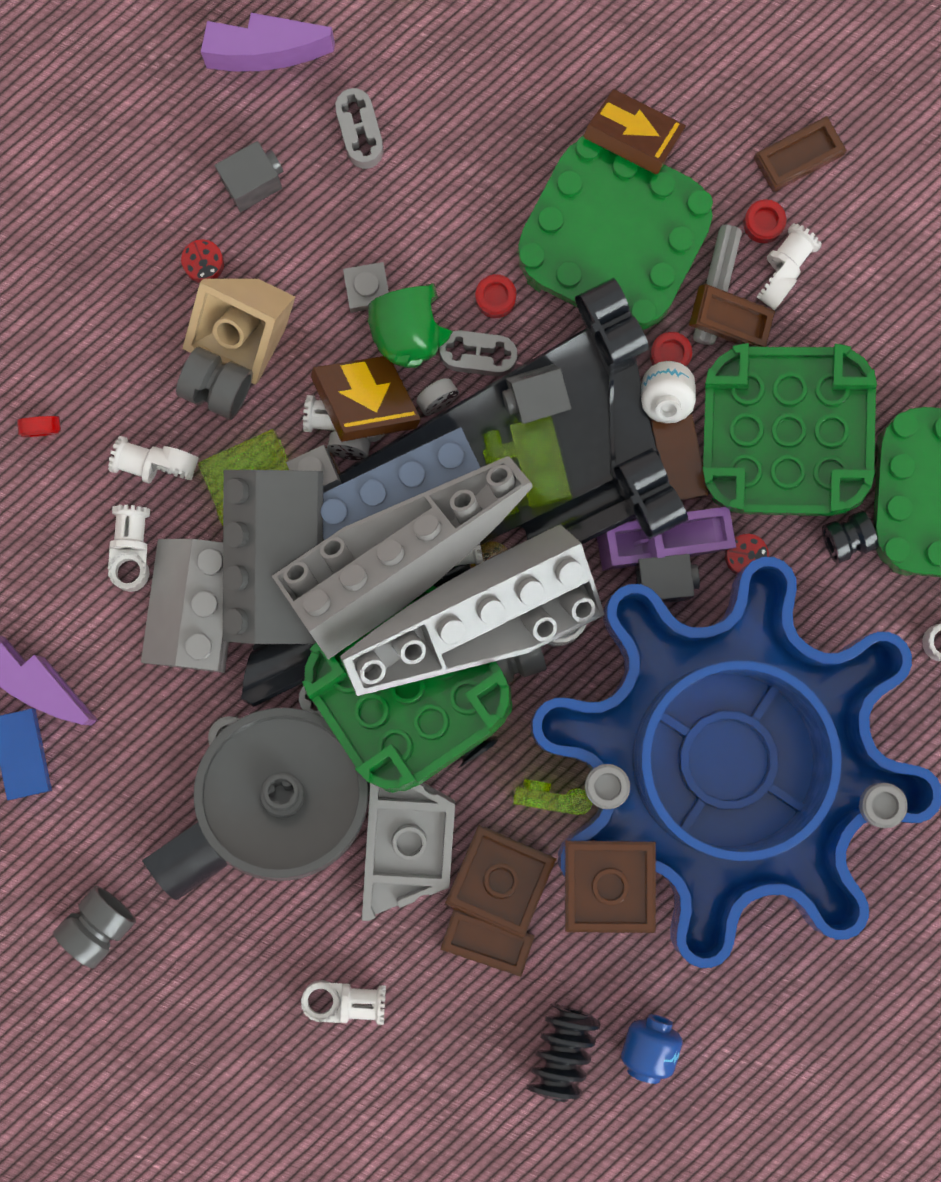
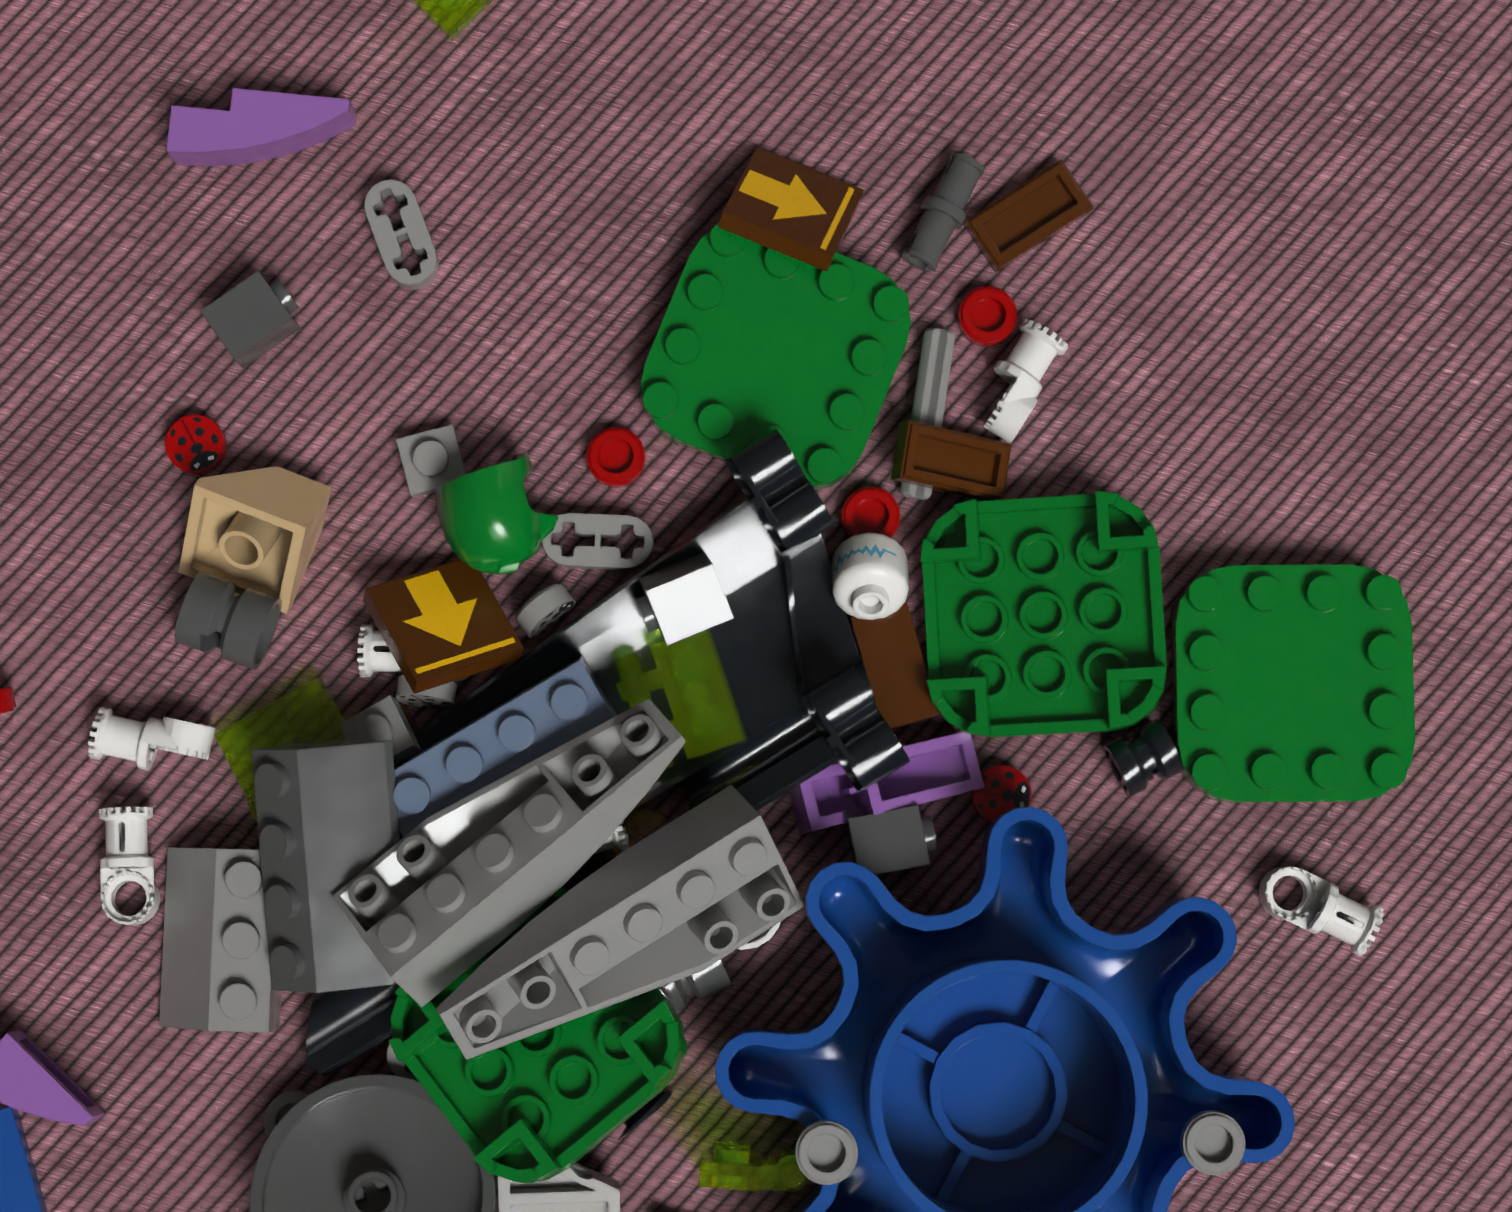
camera: 10 degrees left, 0 degrees up
none -> dark grey pin [902,153,985,272]

